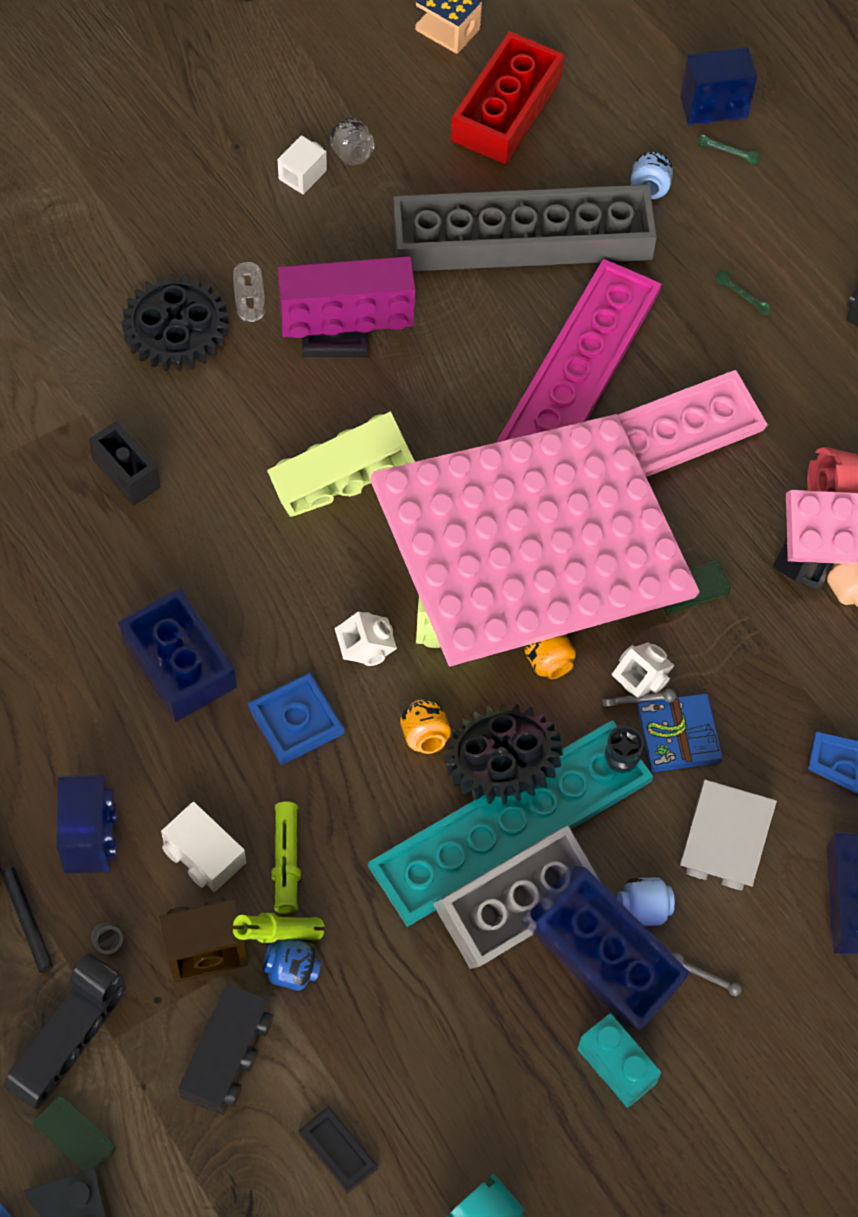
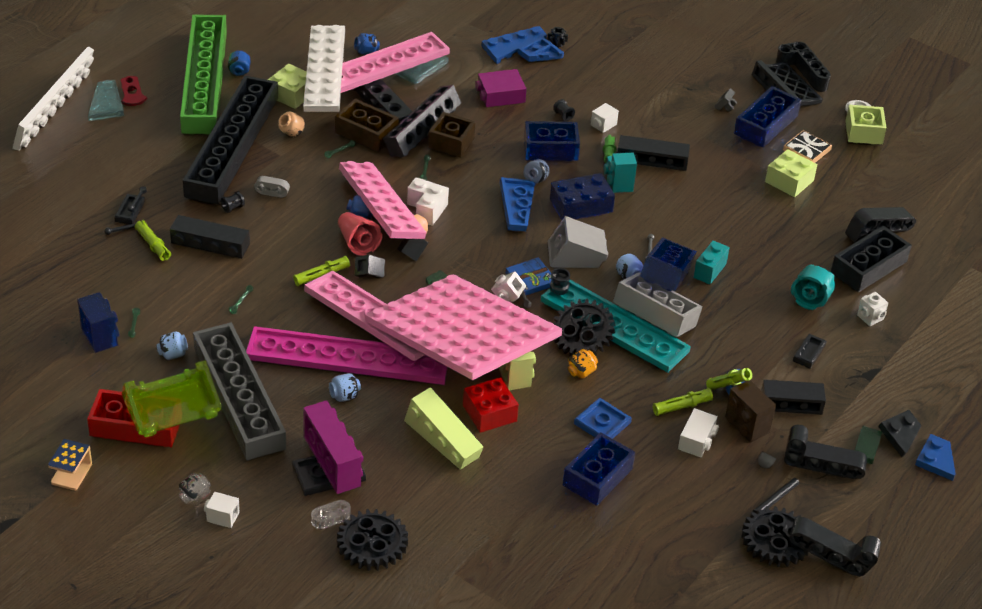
camera: 110 degrees left, 20 degrees down
clear blue brick [56,775,117,873] -> none
black brick [88,421,161,506] -> none
white brick [335,612,397,666] -> none
none -> clear neon green windscreen [122,360,222,437]
none -> lime pin [293,256,350,286]
none -> light blue head [329,373,361,402]
none -> black panel [355,255,385,278]
none -> red brick [463,377,519,433]

